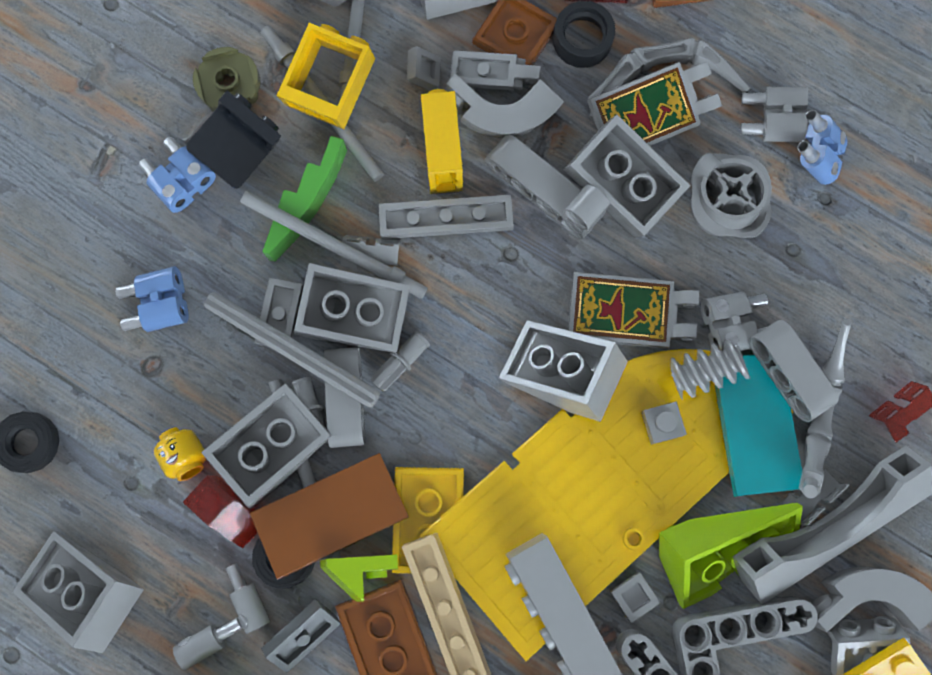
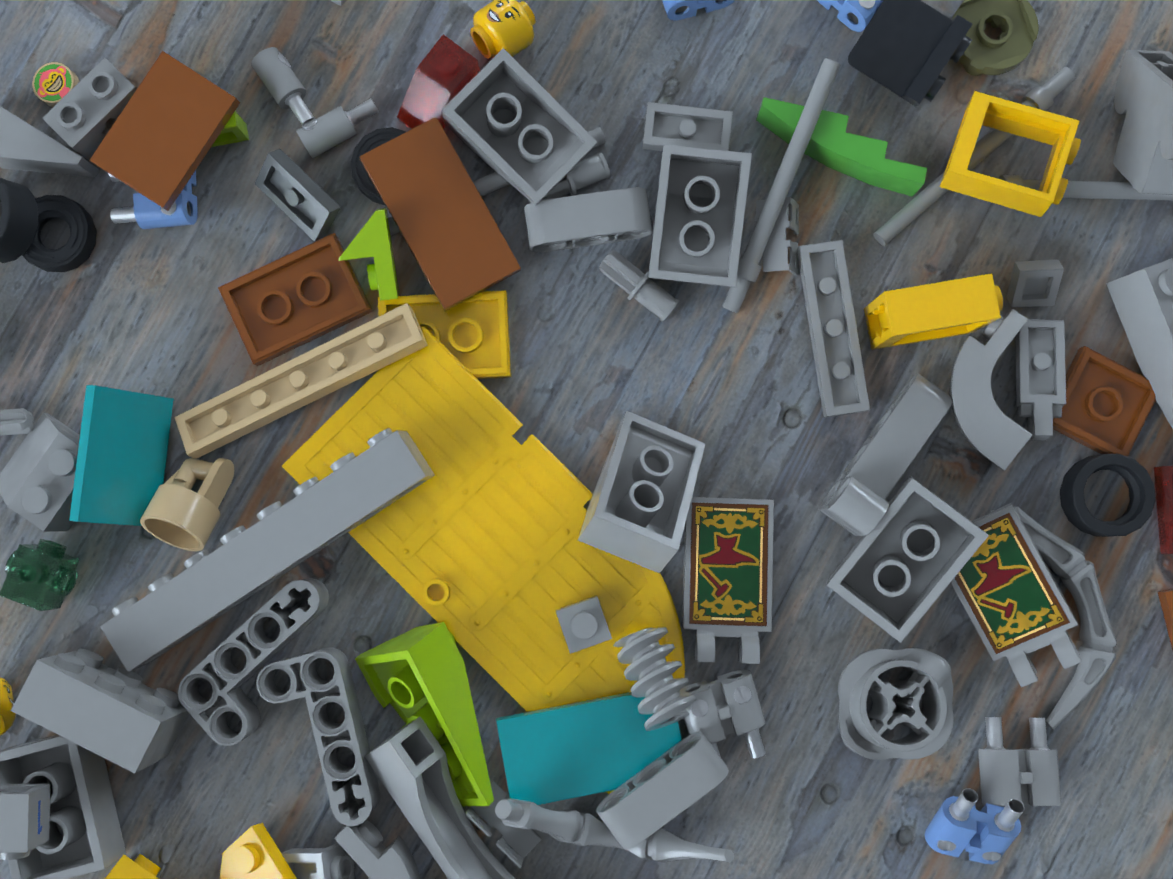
camera: 90 degrees right, 5 degrees up
light grey axle [204,292,380,407] -> none
light grey plate [609,572,660,623] -> none

